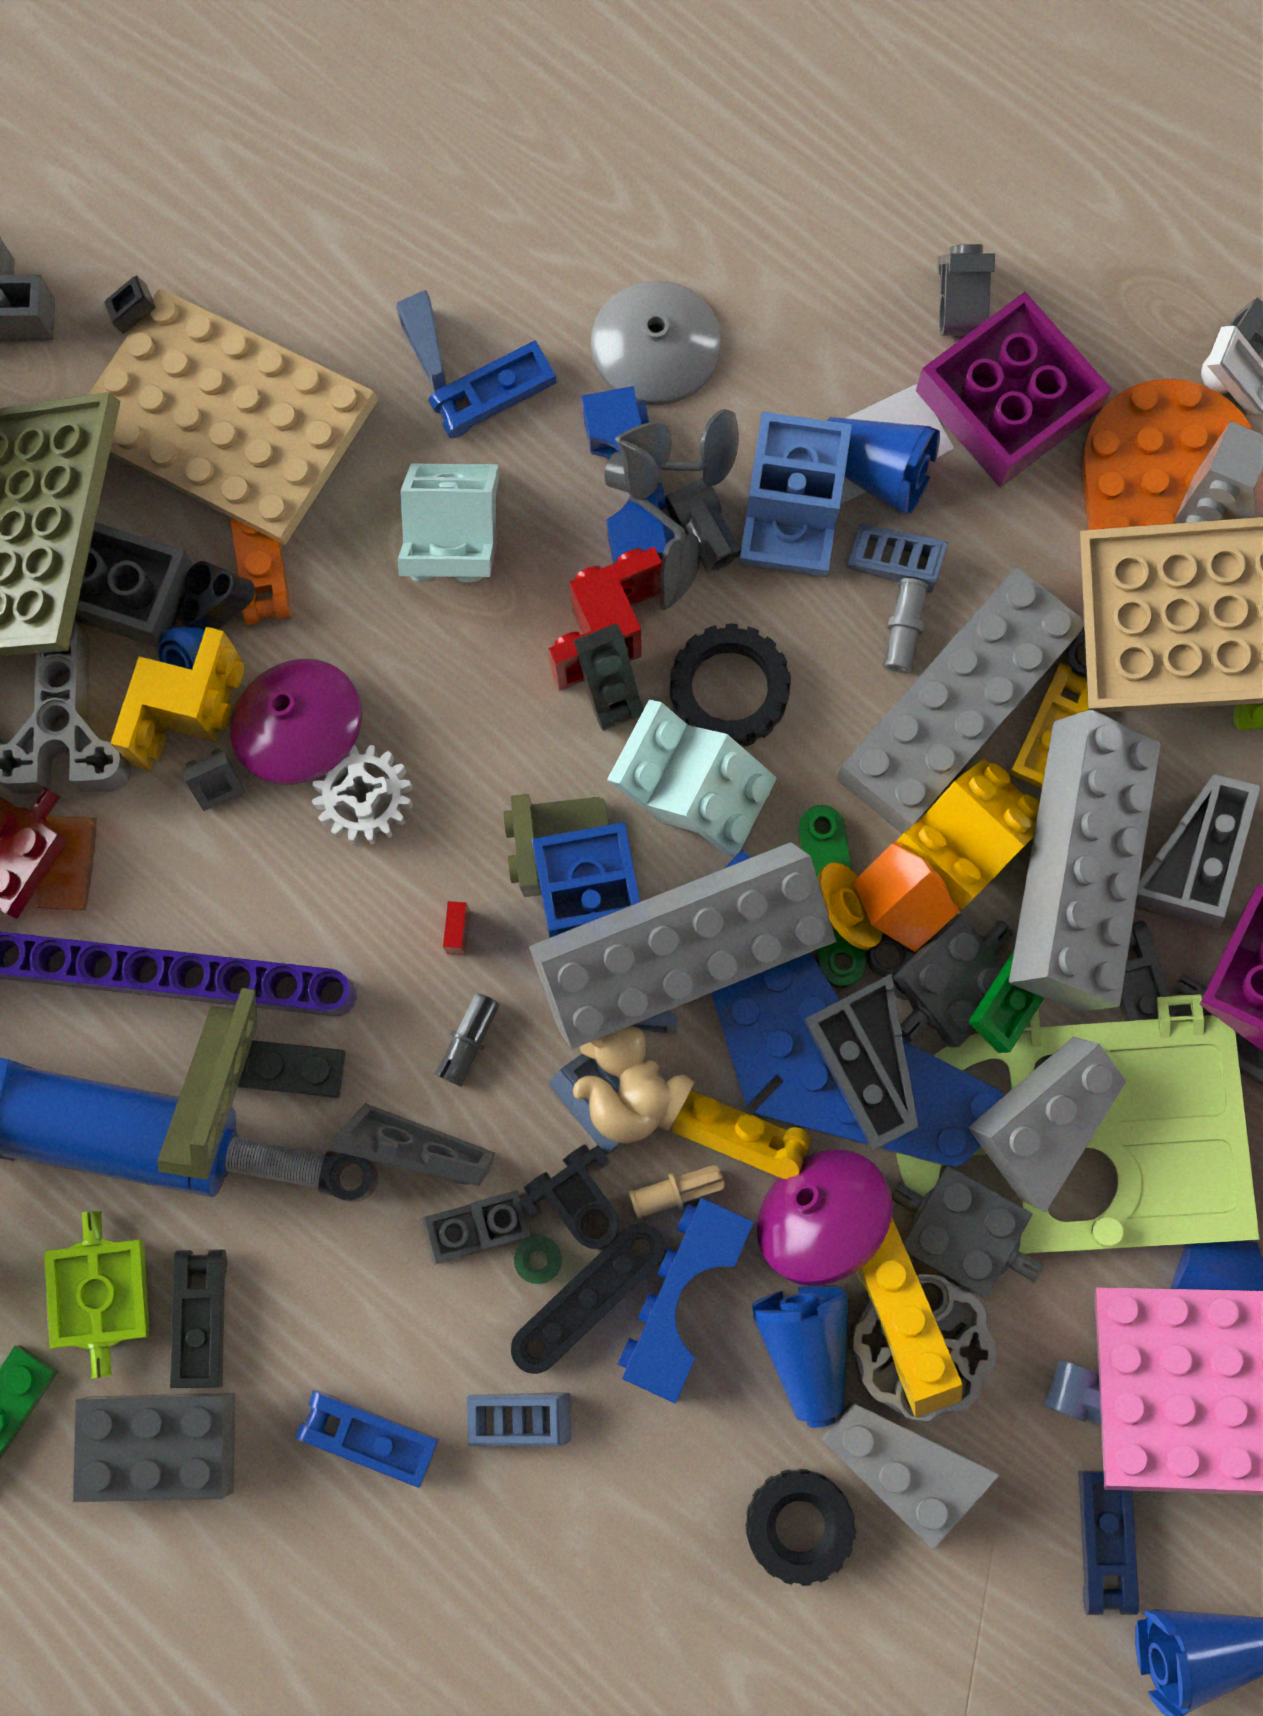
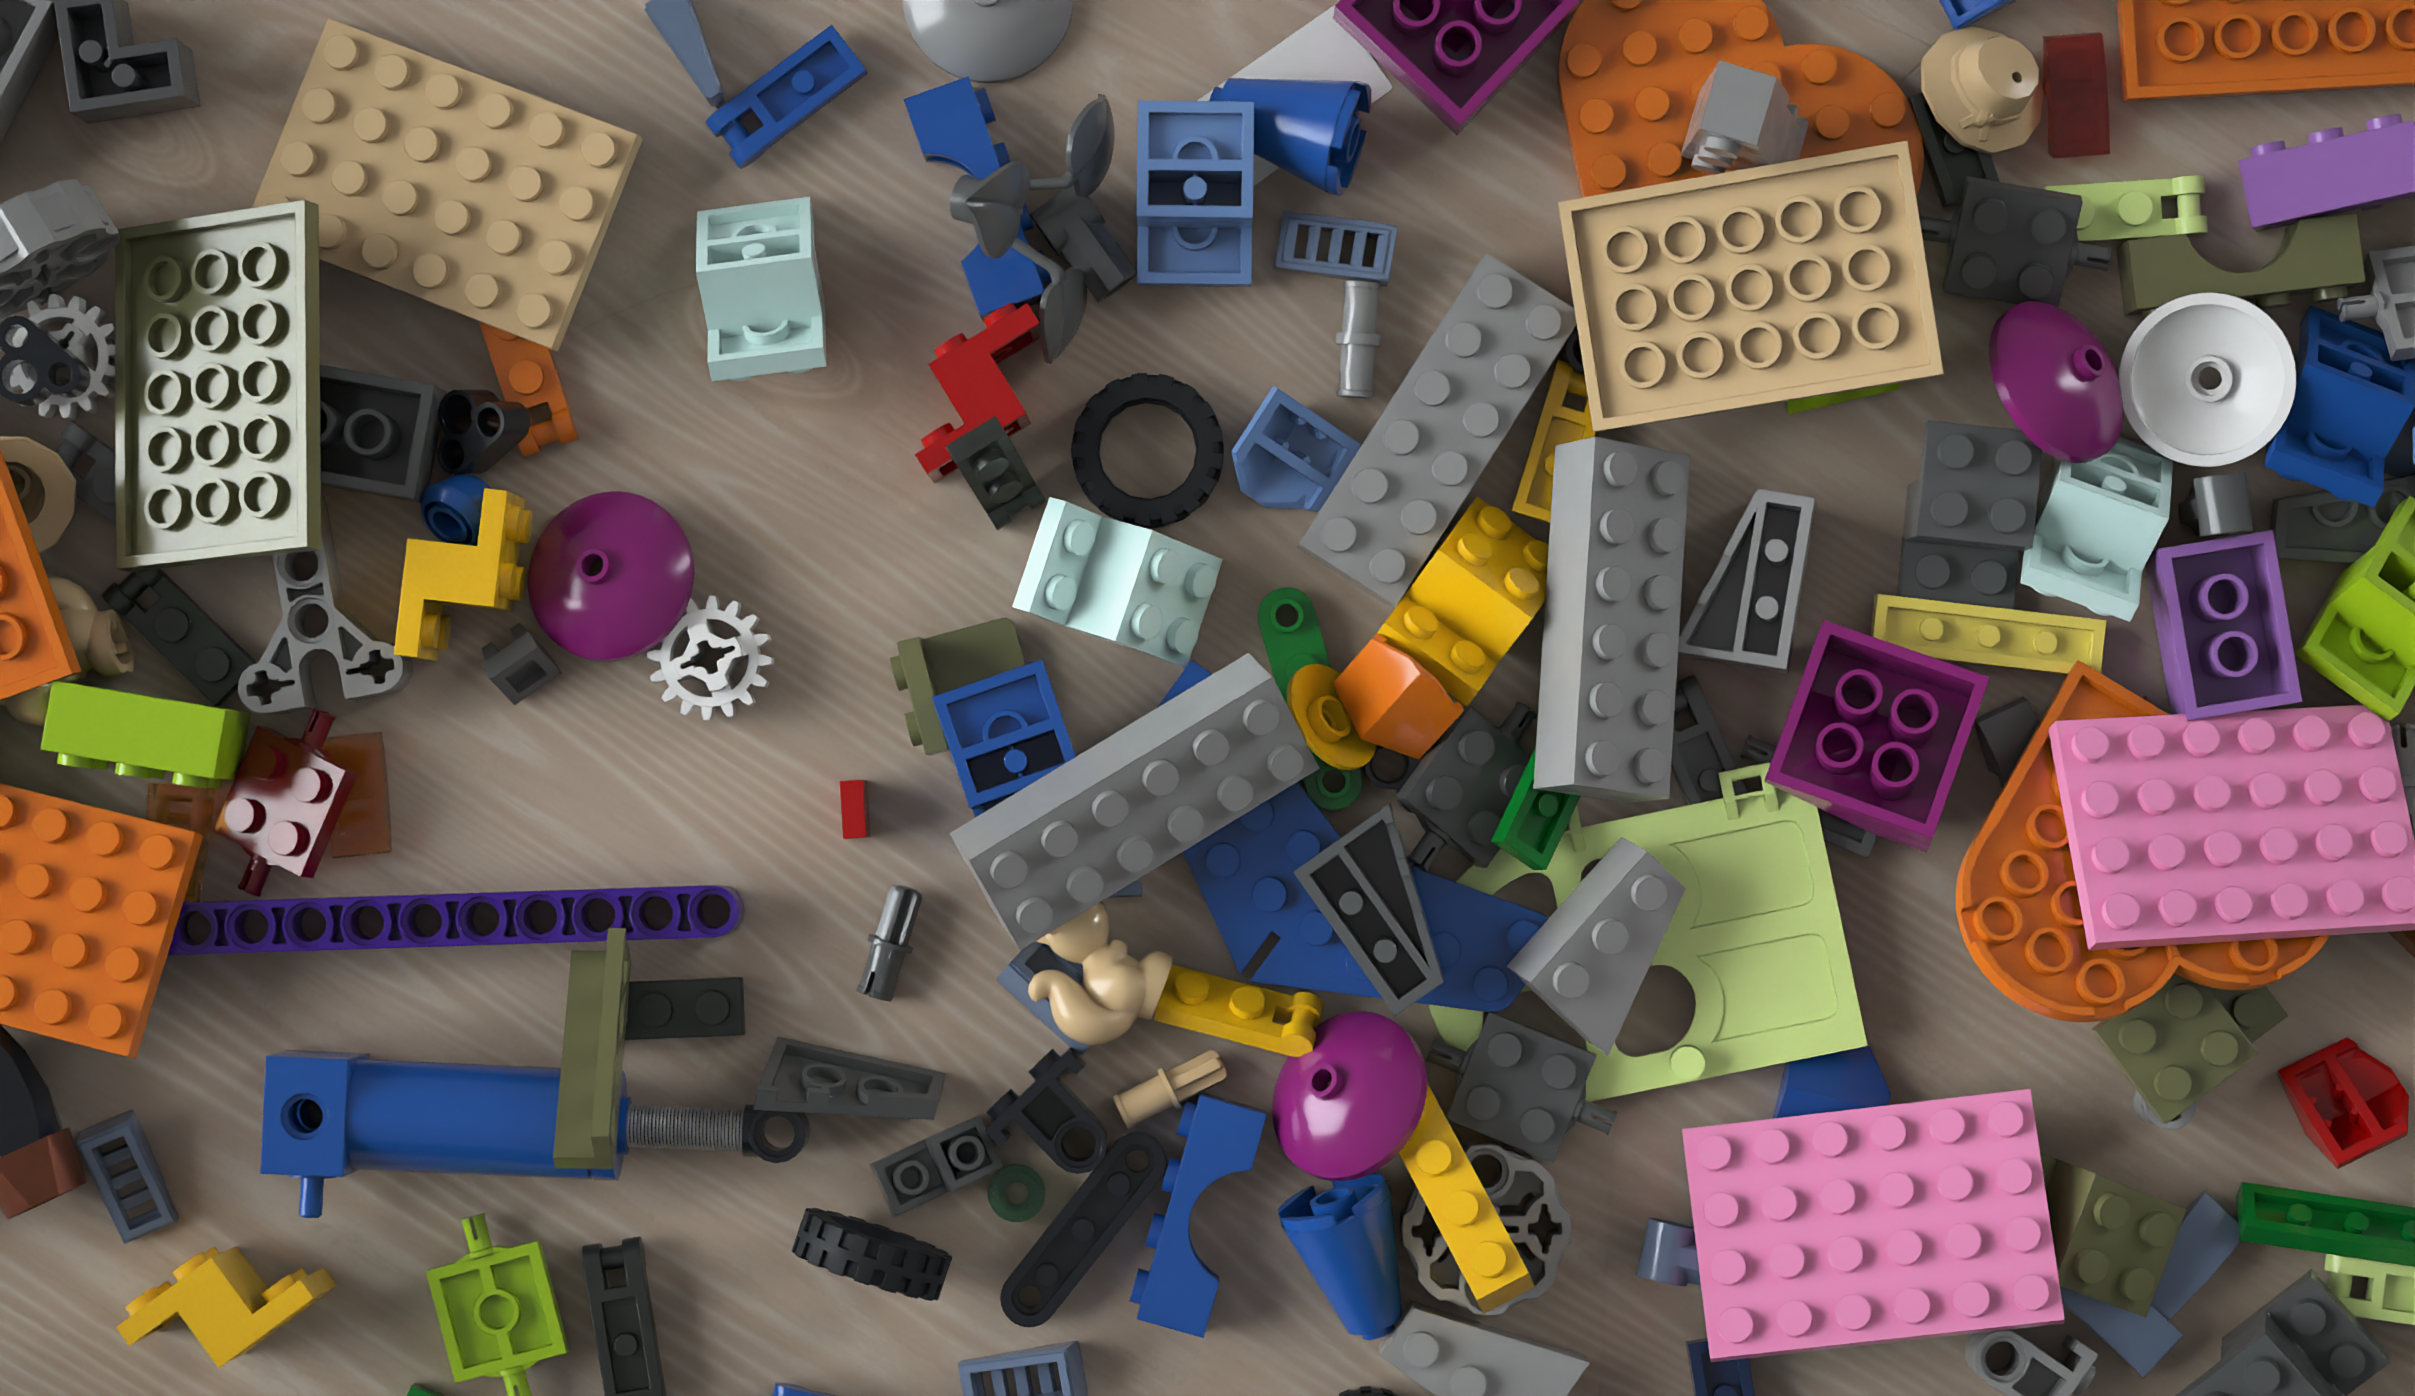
camera: 10 degrees left, 10 degrees up
black tile [104,275,156,334] -> none
none -> black tyre [792,1208,952,1301]
none -> medium blue slope [1231,386,1362,511]

